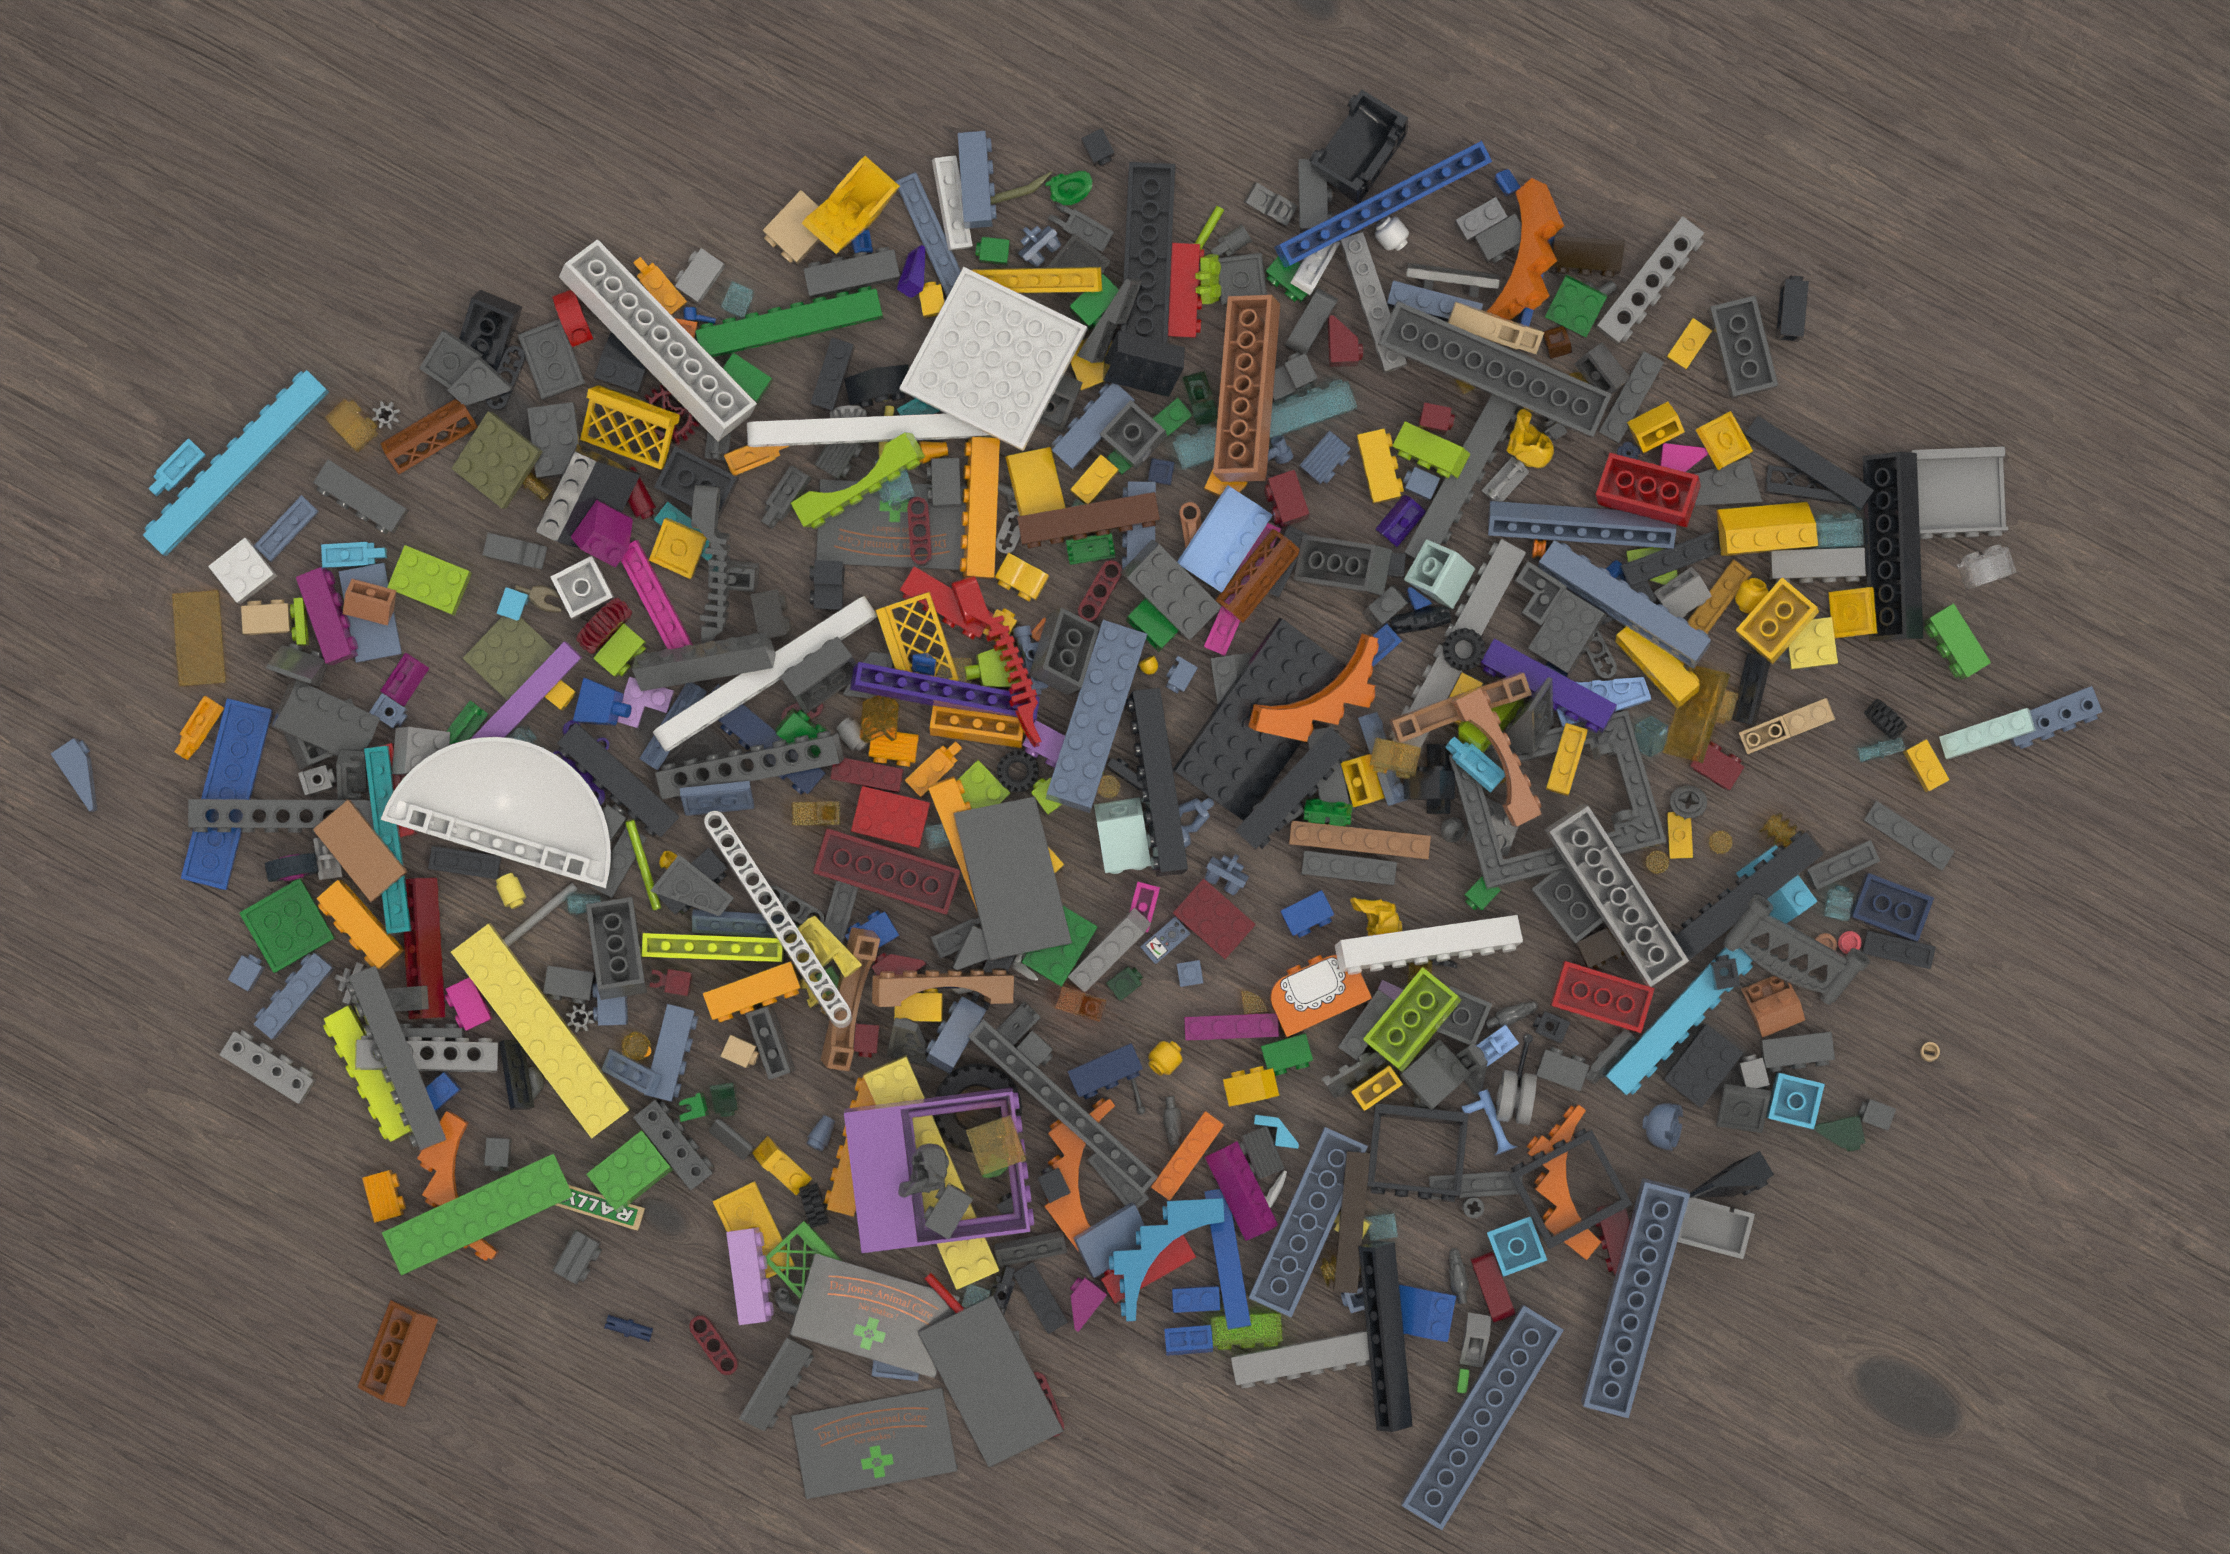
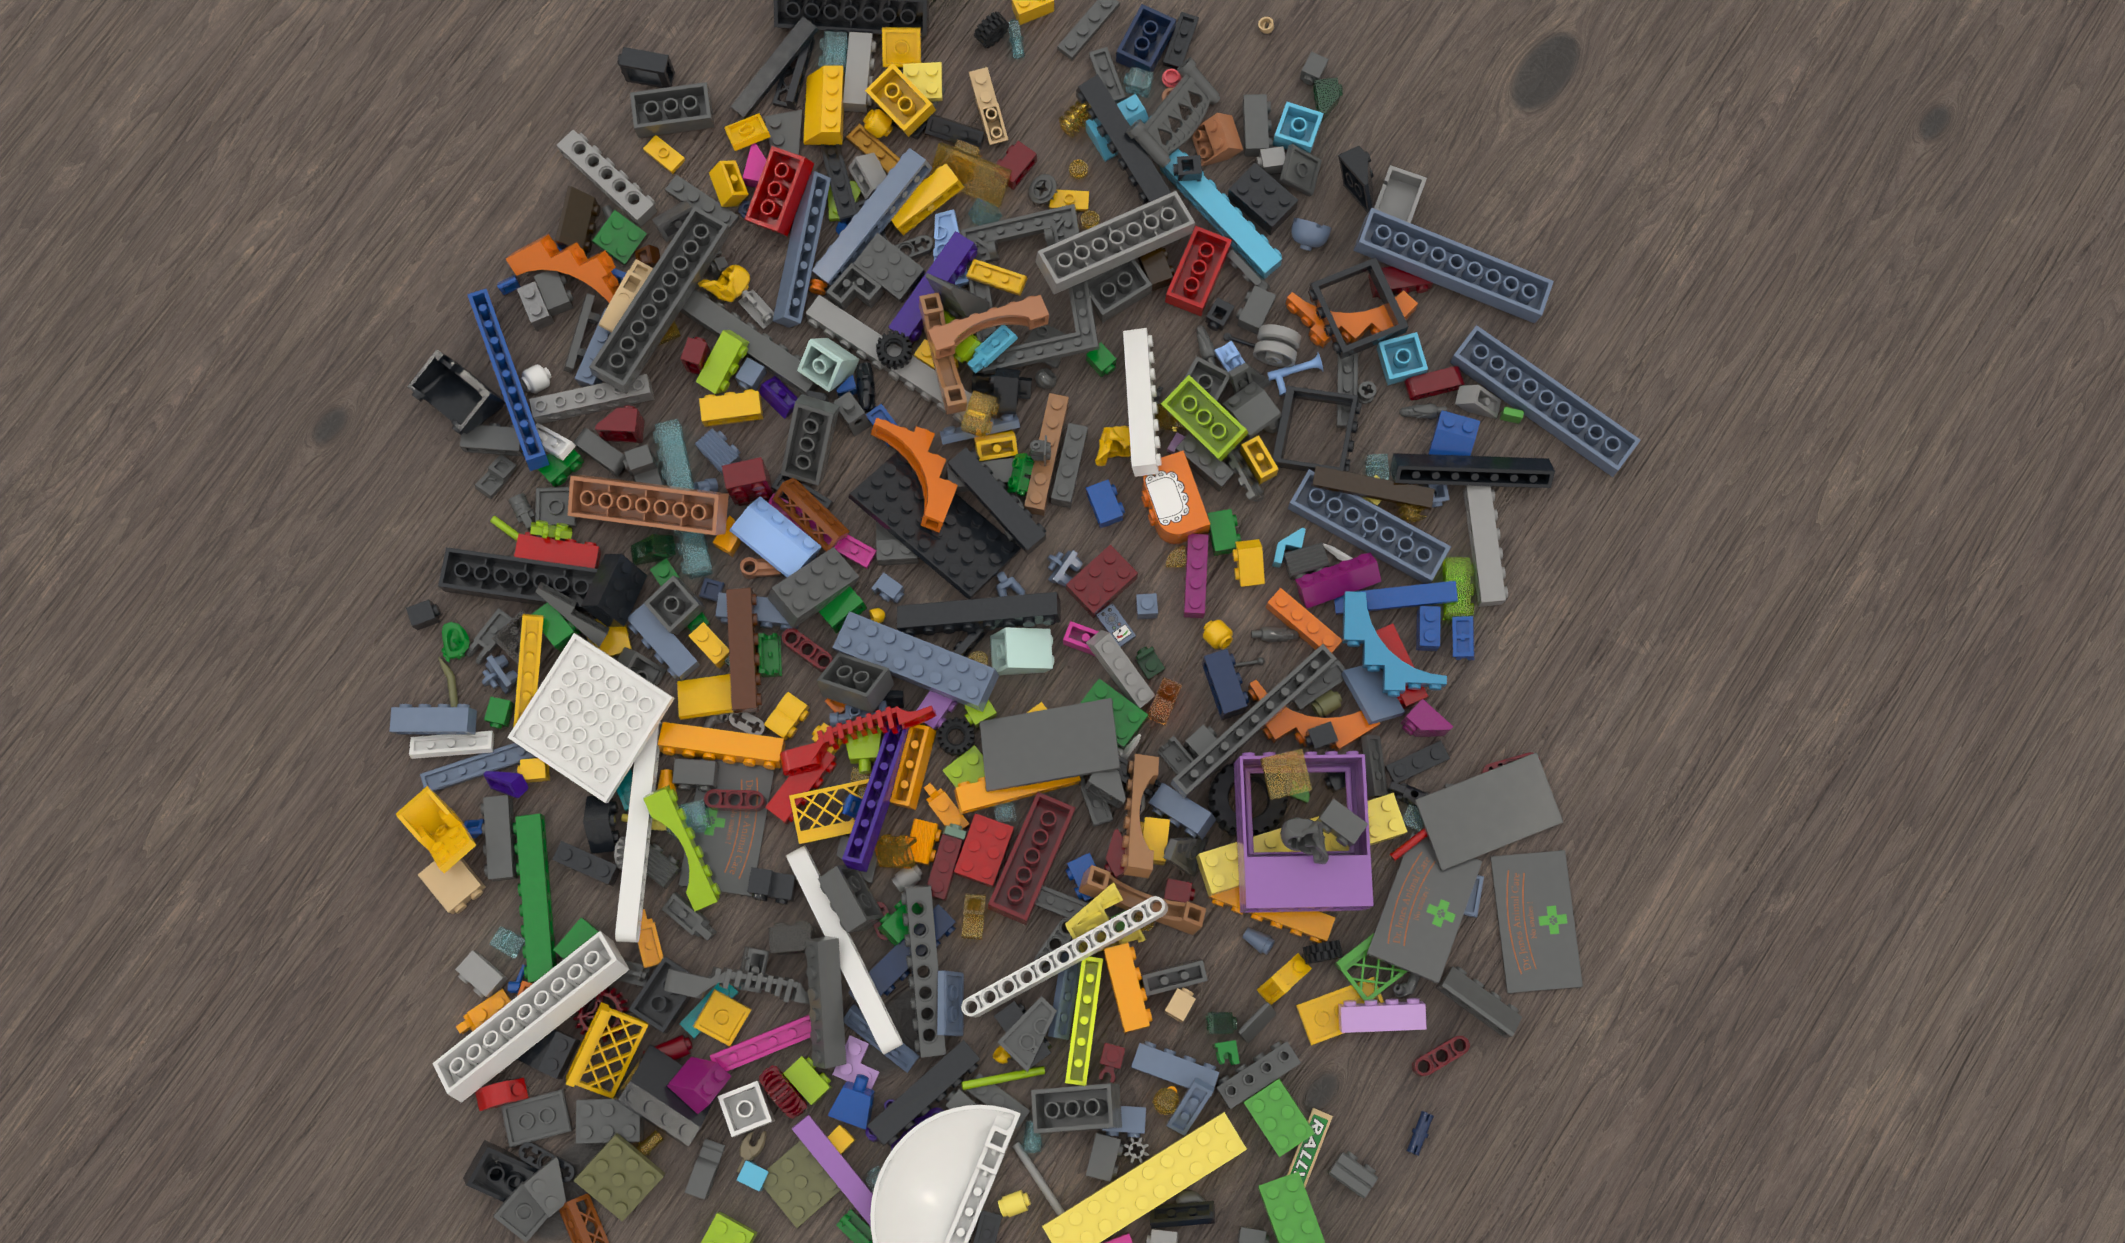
camera: 85 degrees left, 10 degrees down
none -> black tile [883,690,904,708]
none -> sand green plate [942,823,966,840]
none -> dark grey hinge [1030,435,1051,466]
none -> olive brick [1311,689,1342,717]

